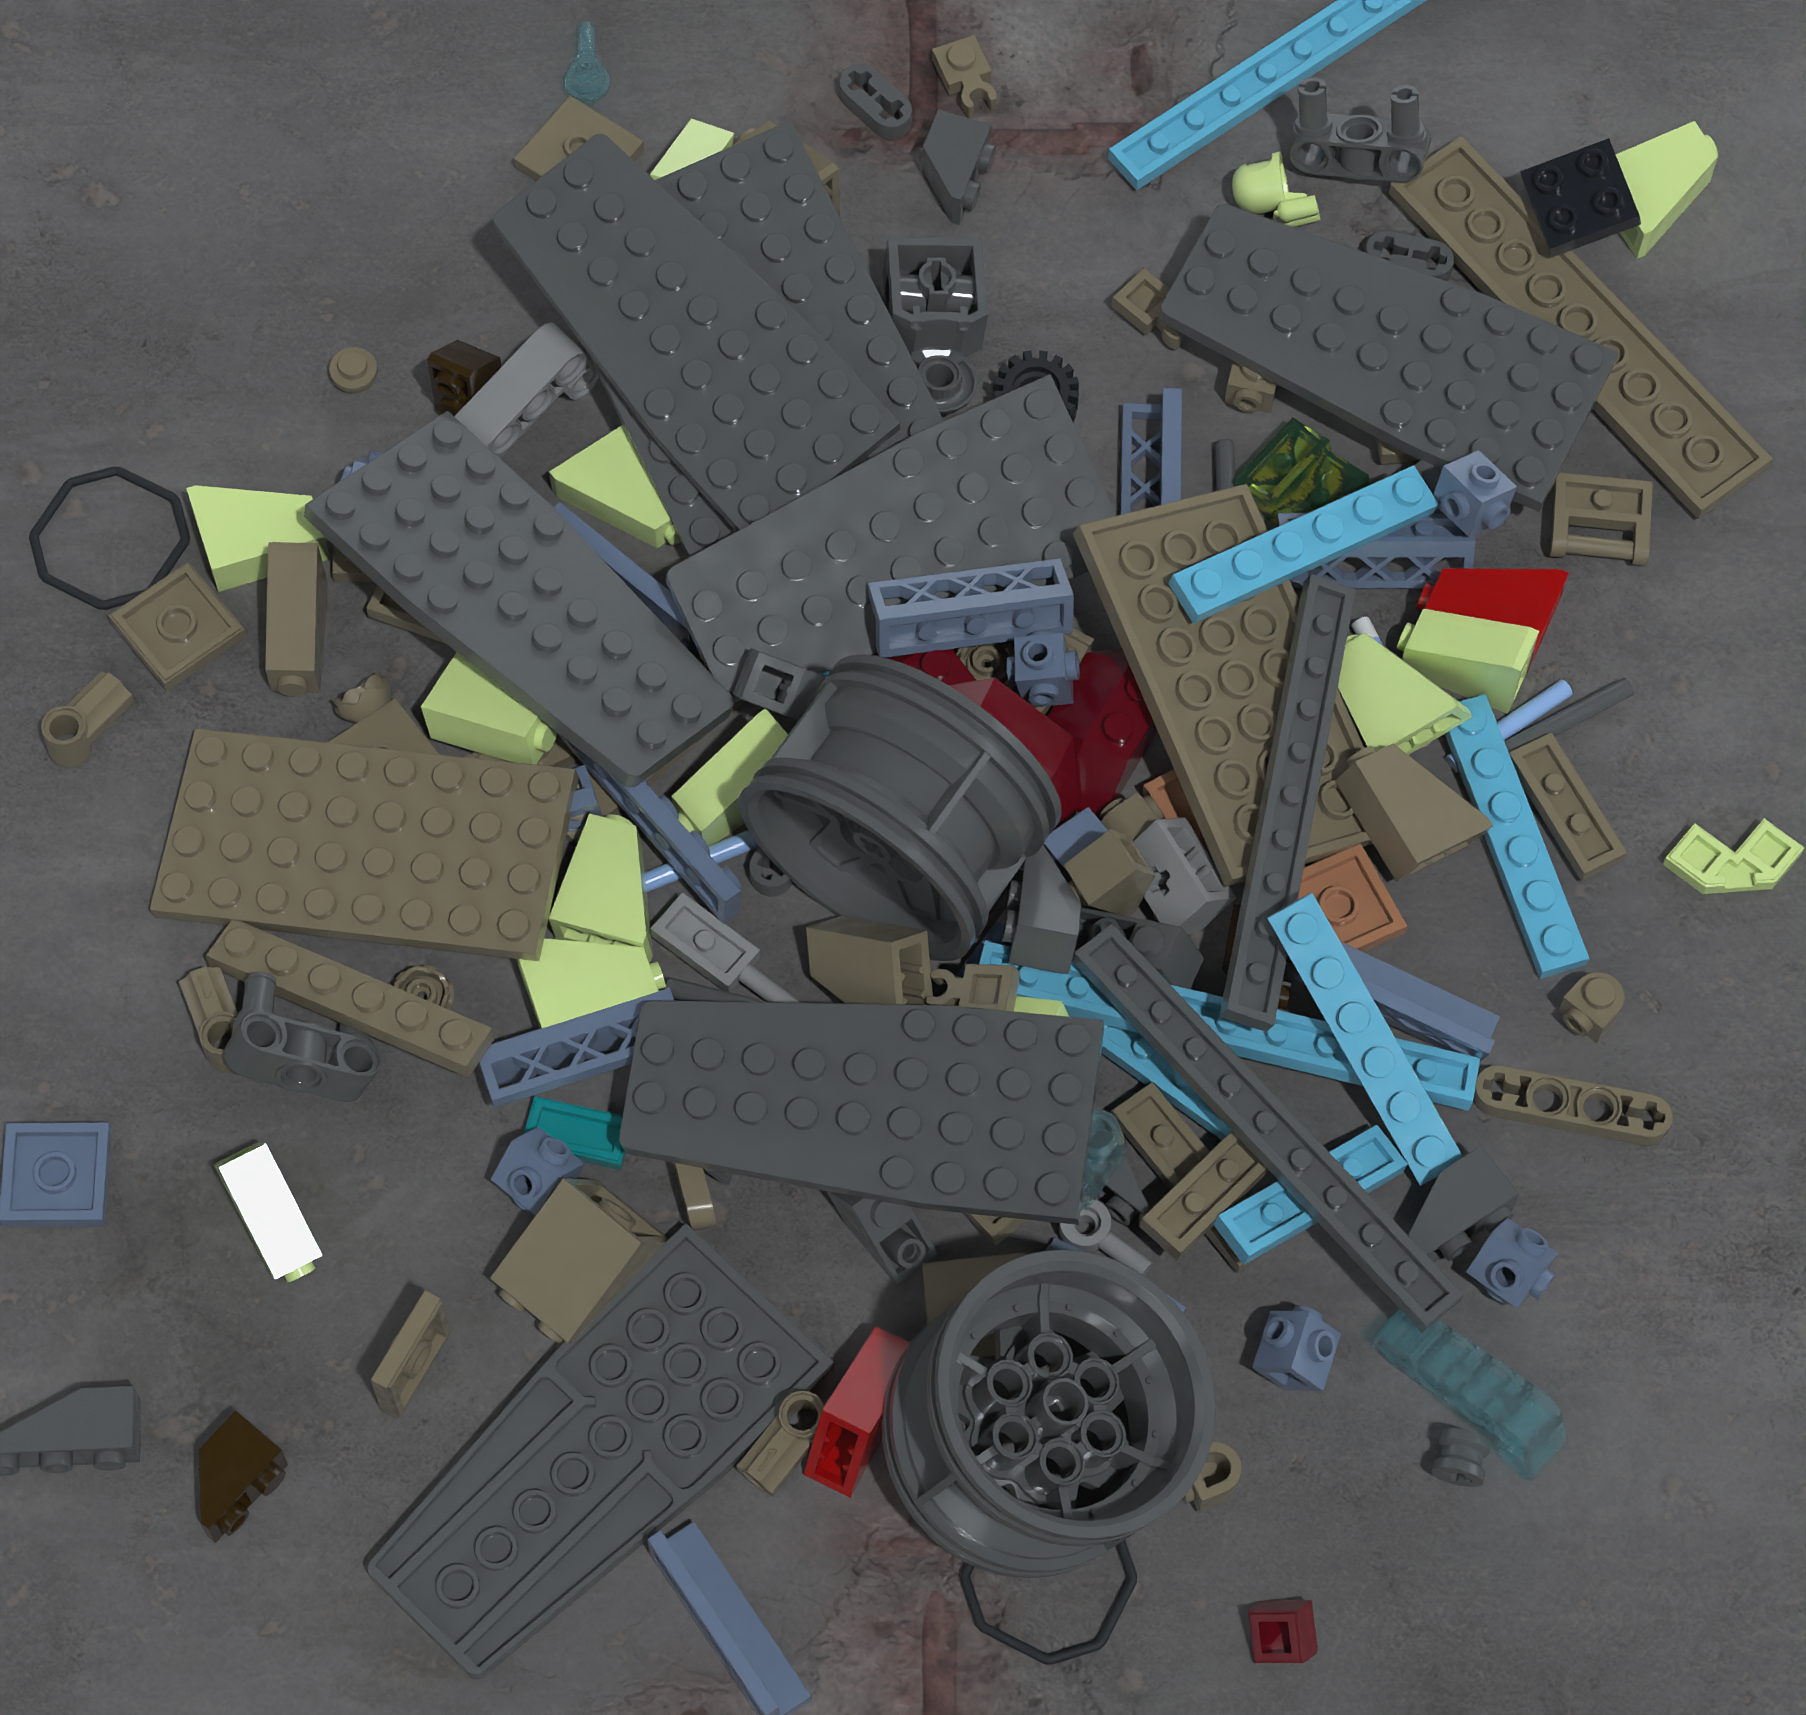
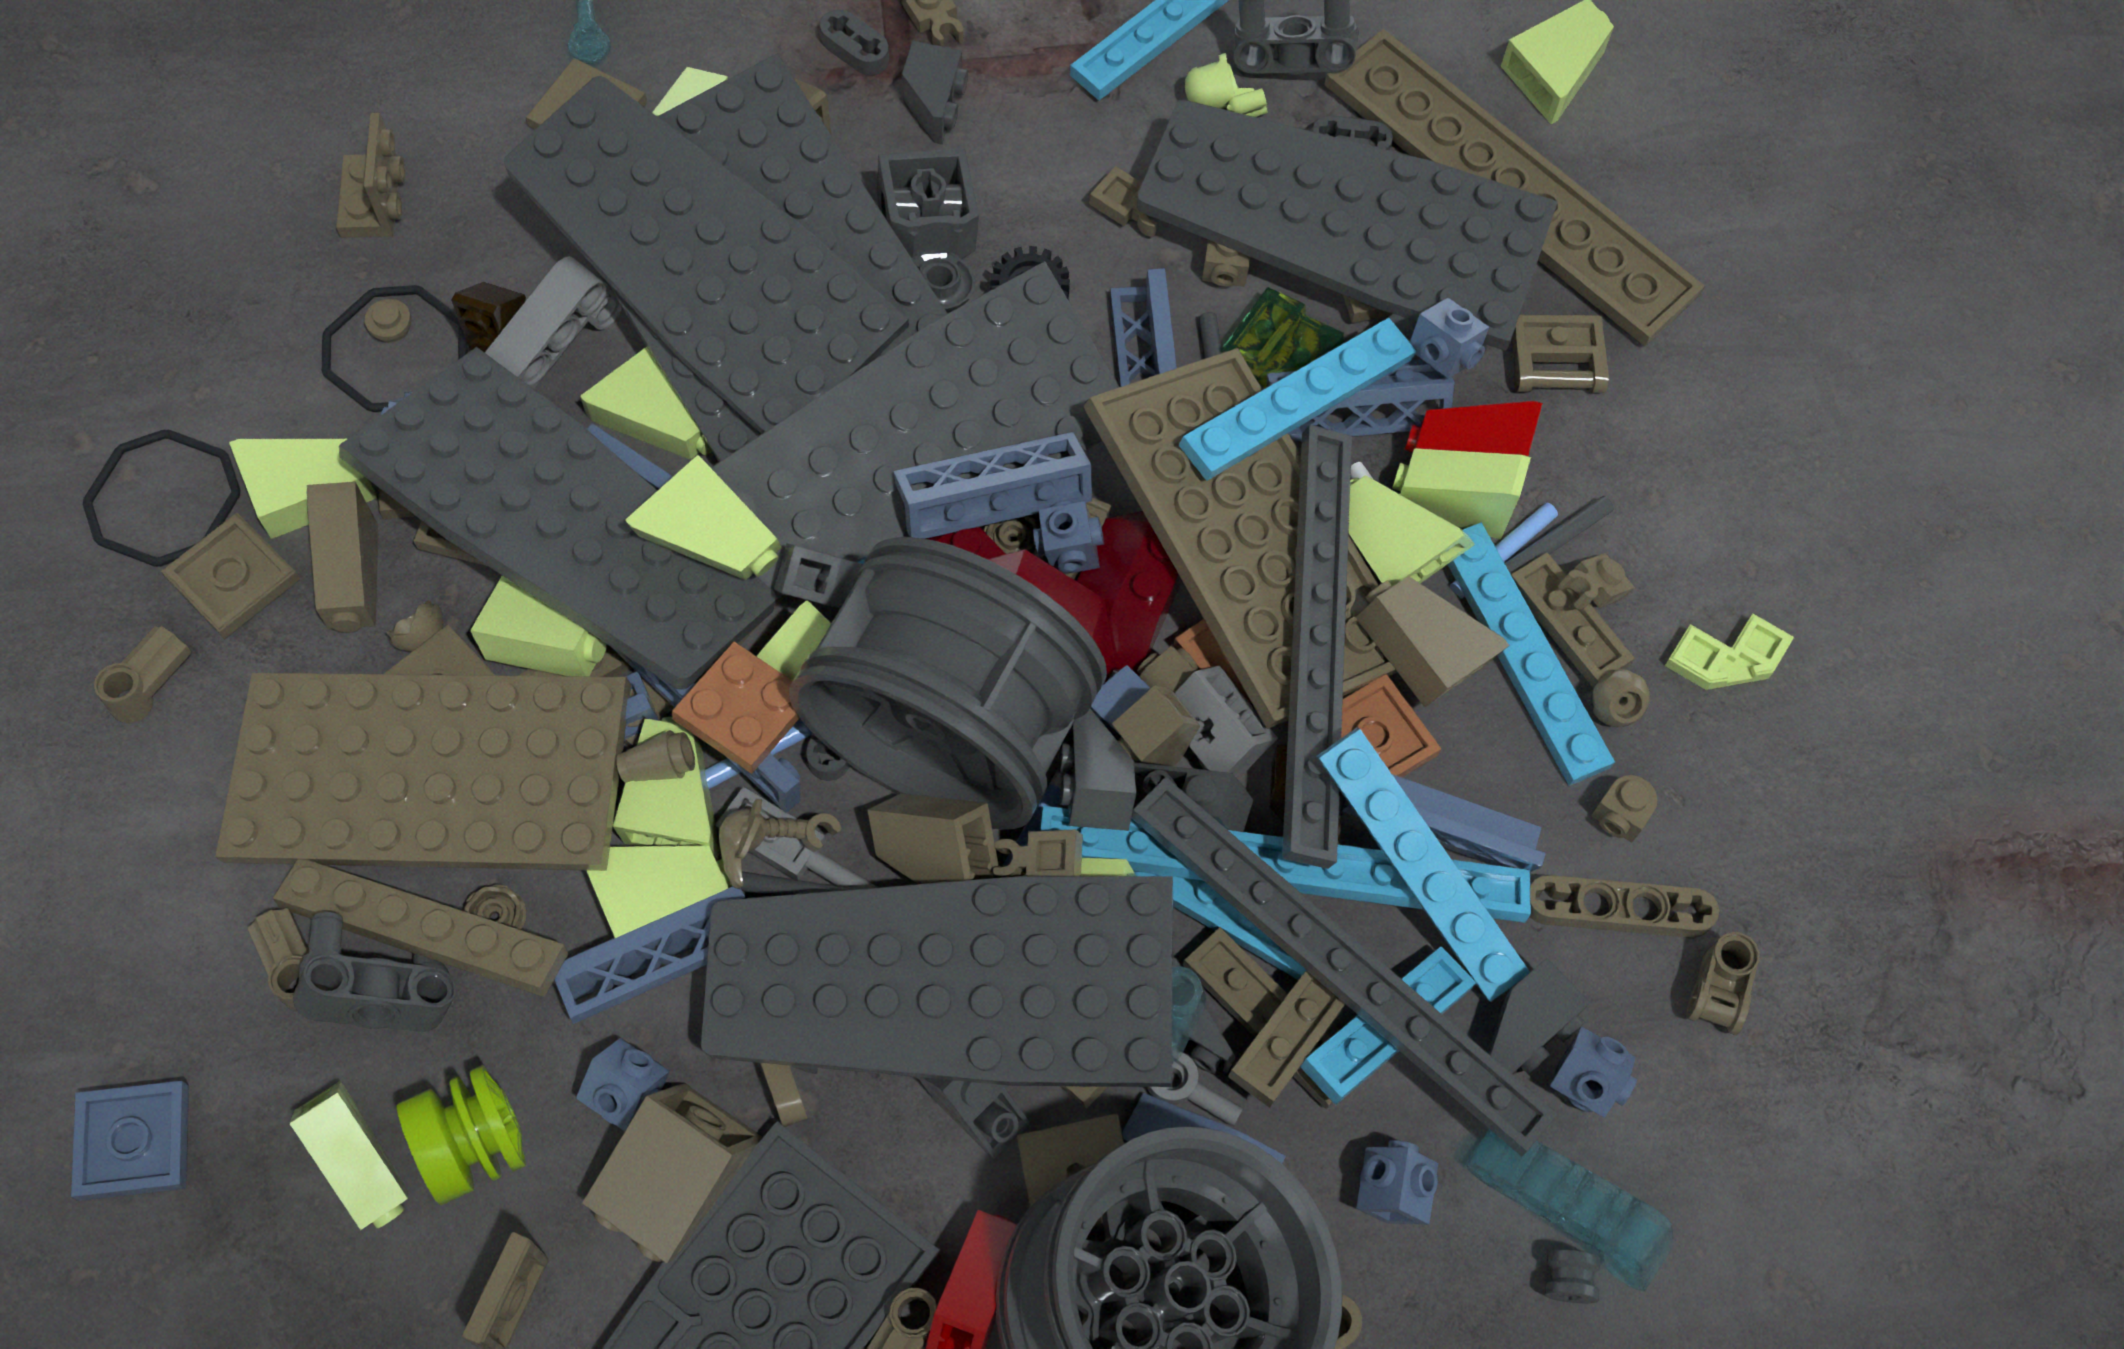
camera: 10 degrees left, 0 degrees up
teal tile [524,1096,626,1171] -> none
black plate [1520,138,1641,257] -> none
none -> black piece [321,285,468,412]
none -> dark tan bracket [336,113,405,238]
none -> lime wheel [396,1065,527,1206]
none -> dark tan cone [616,730,695,783]
none -> yellowish green slope [625,455,781,580]
none -> nougat plate [672,642,800,774]
none -> dark tan piece [719,799,842,889]
none -> dark tan plate [1558,553,1635,609]
none -> dark tan plate [1592,669,1650,727]
none -> dark tan piece [1686,932,1760,1035]

